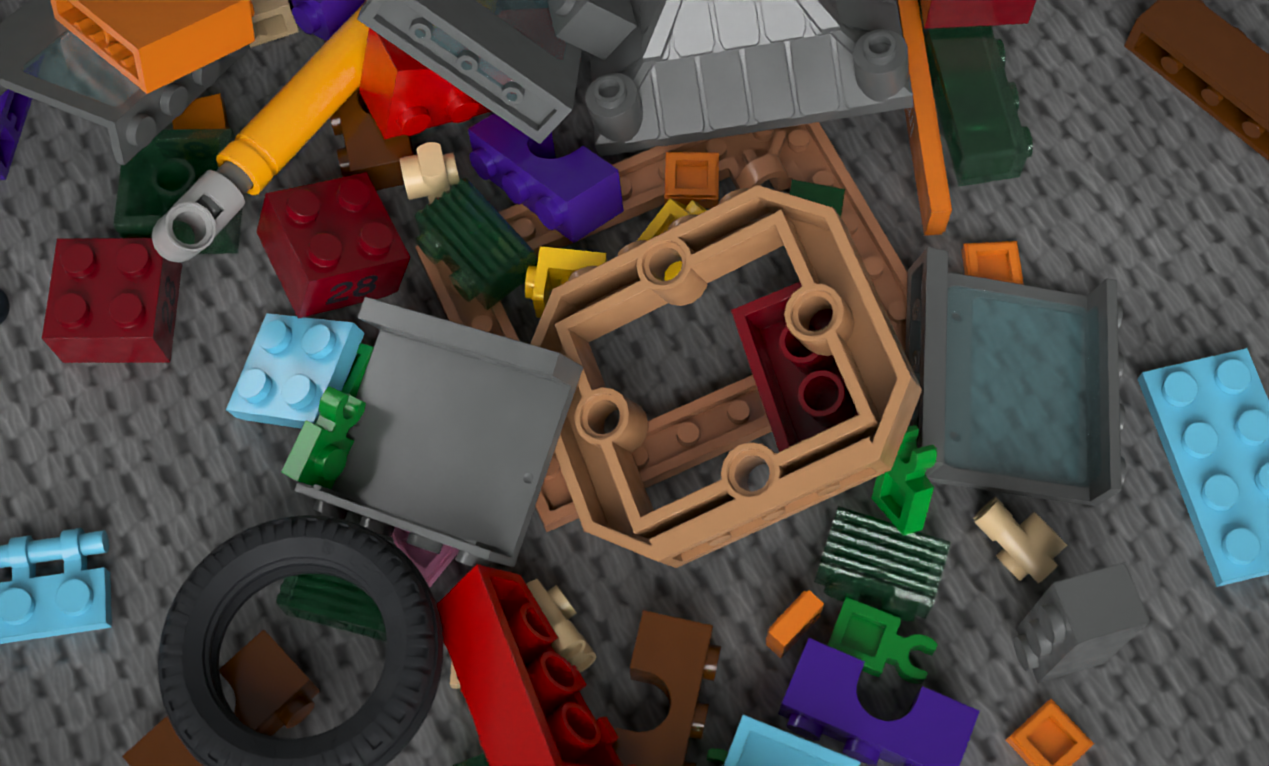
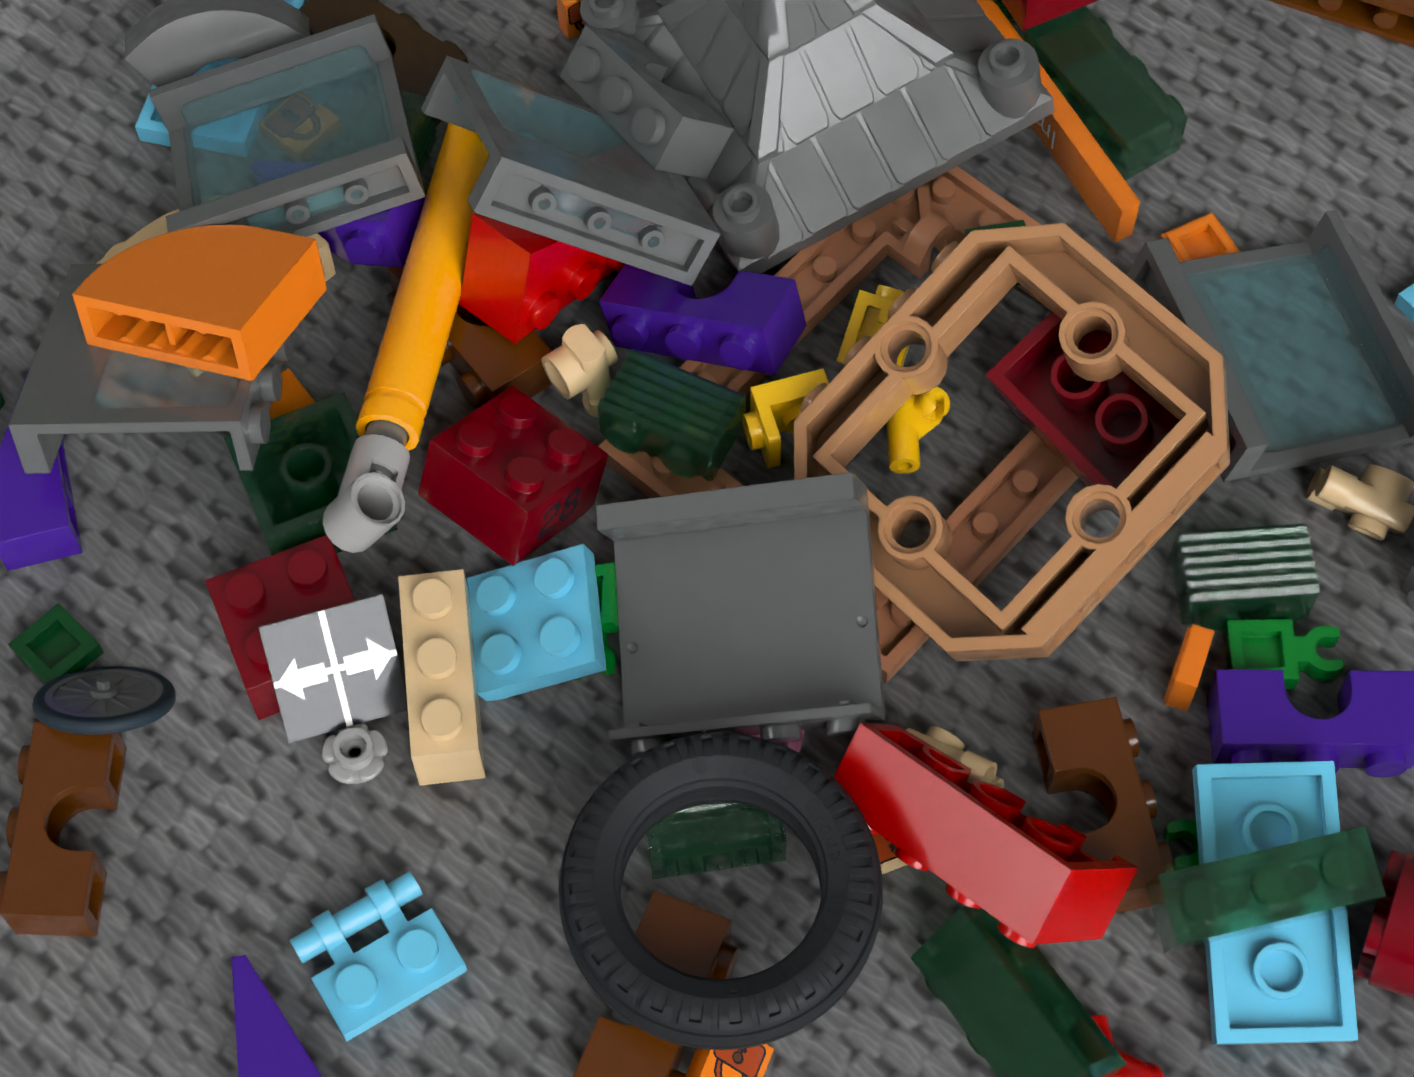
camera: 25 degrees left, 5 degrees down
green plate [281,386,366,489] -> none
orange tile [664,152,719,209] -> none
green plate [871,425,937,536] -> none
none -> sticker [258,594,408,743]
none -> light grey plate [322,723,388,784]
none -> tan brick [398,569,486,786]
none -> yellow arm [886,386,951,474]

